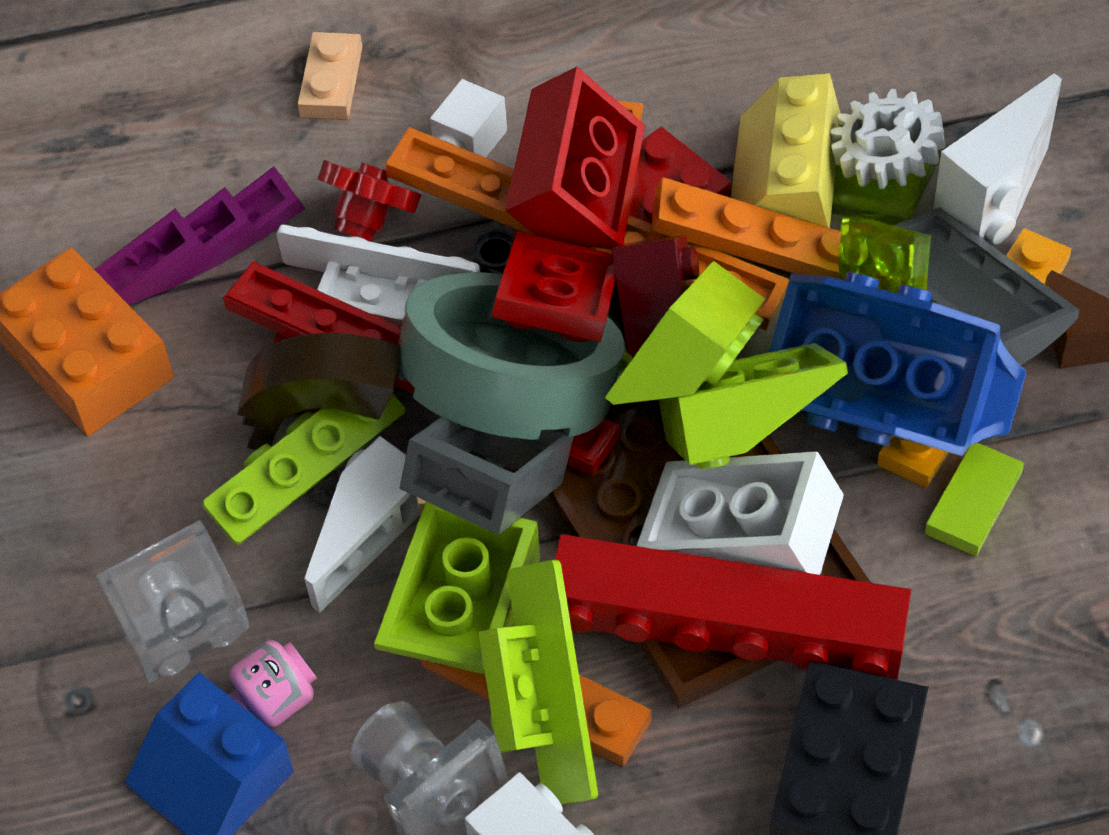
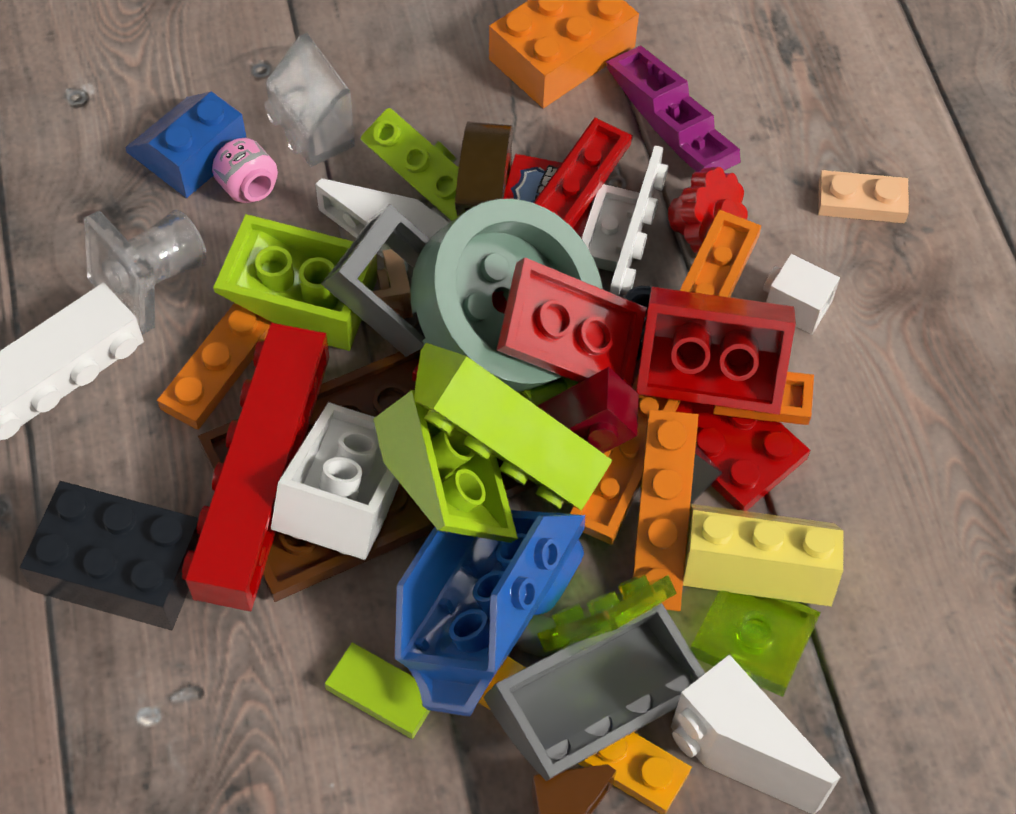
camera: 85 degrees right, 5 degrees up
lime bracket [478,560,598,805] -> none
white gear [830,89,945,189] -> none

